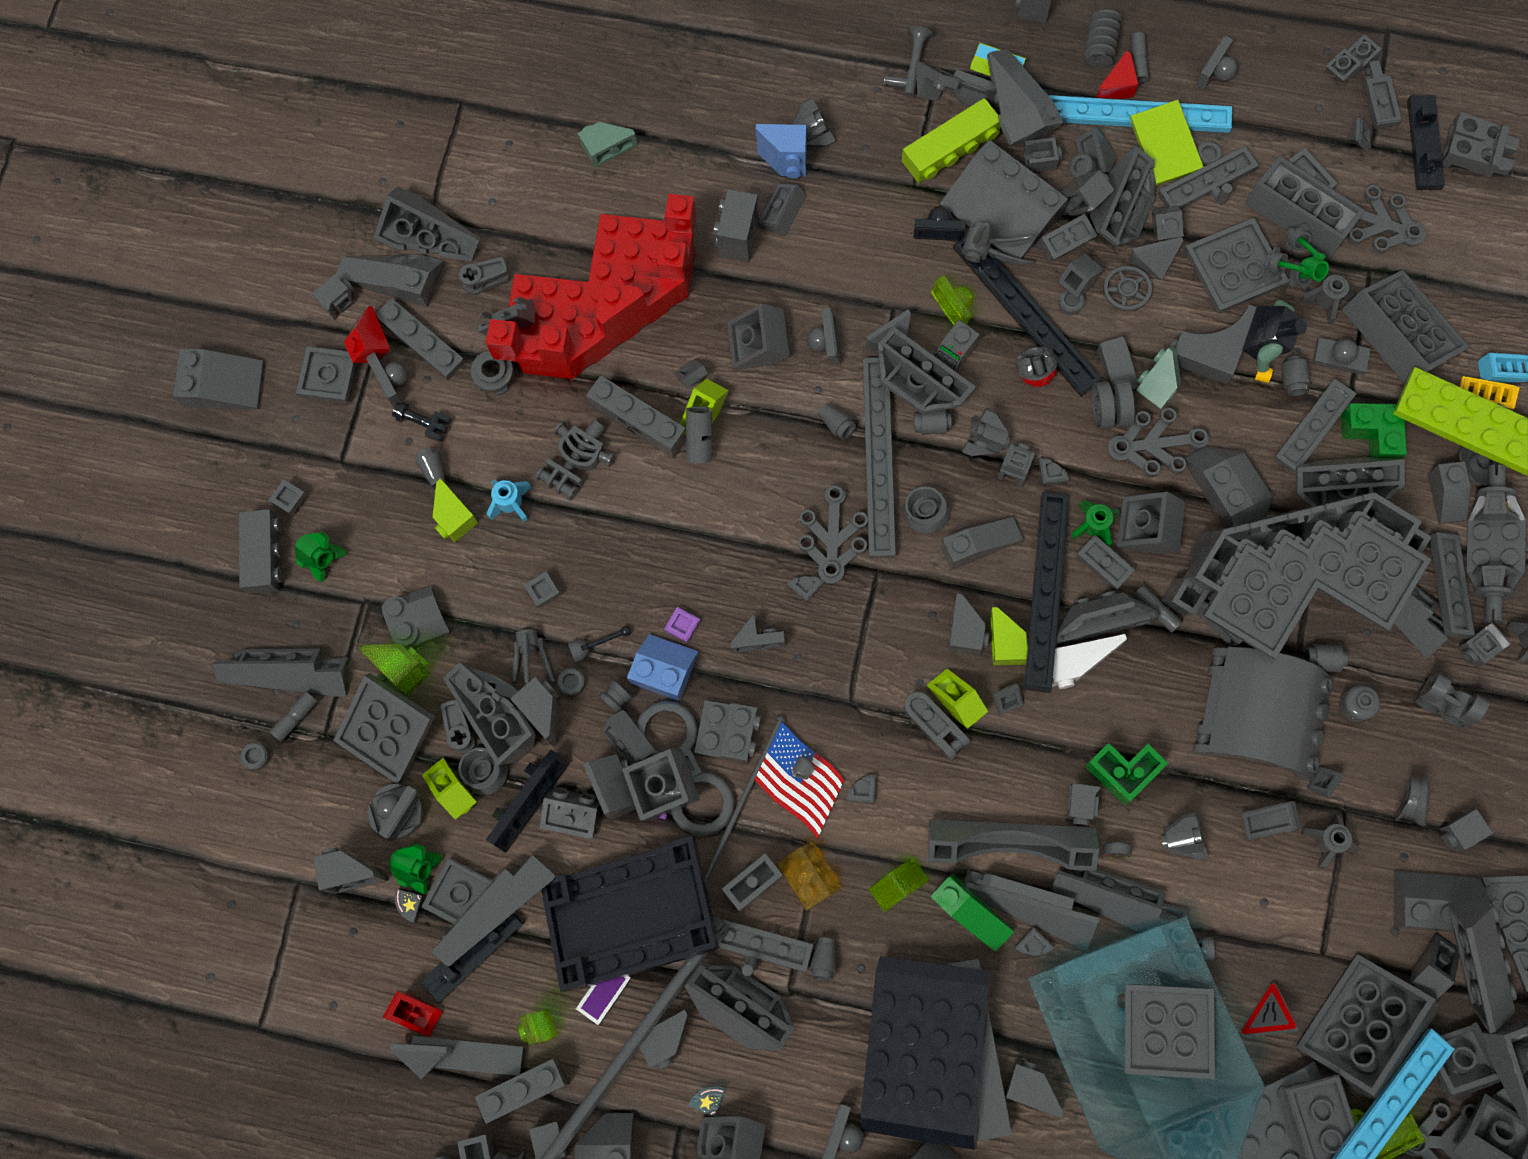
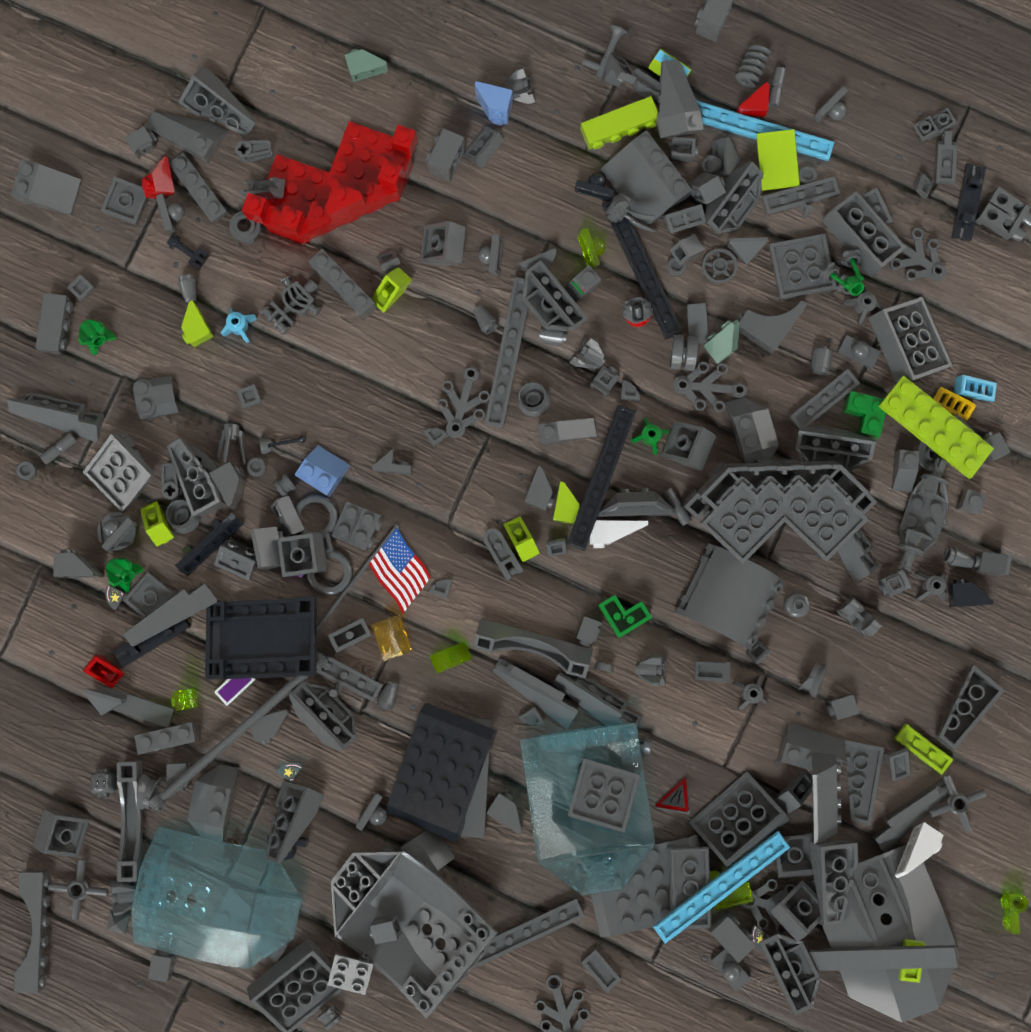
camera: 10 degrees right, 10 degrees up
clear neon green slope [359,644,431,695] -> none
medium lavender tile [664,607,701,644] -> none
dark grey pin [686,406,712,464] -> none
dark grey piece [791,756,815,780] -> none
green slope [930,873,1015,952] -> none
dark grey plate [1076,535,1135,591] -> none
dark grey brick [1151,205,1184,240] -> none
black torso [1242,300,1307,383] -> none
dark grey brick [1304,644,1348,672] -> none
dark grey plate [1430,532,1475,639] -> none

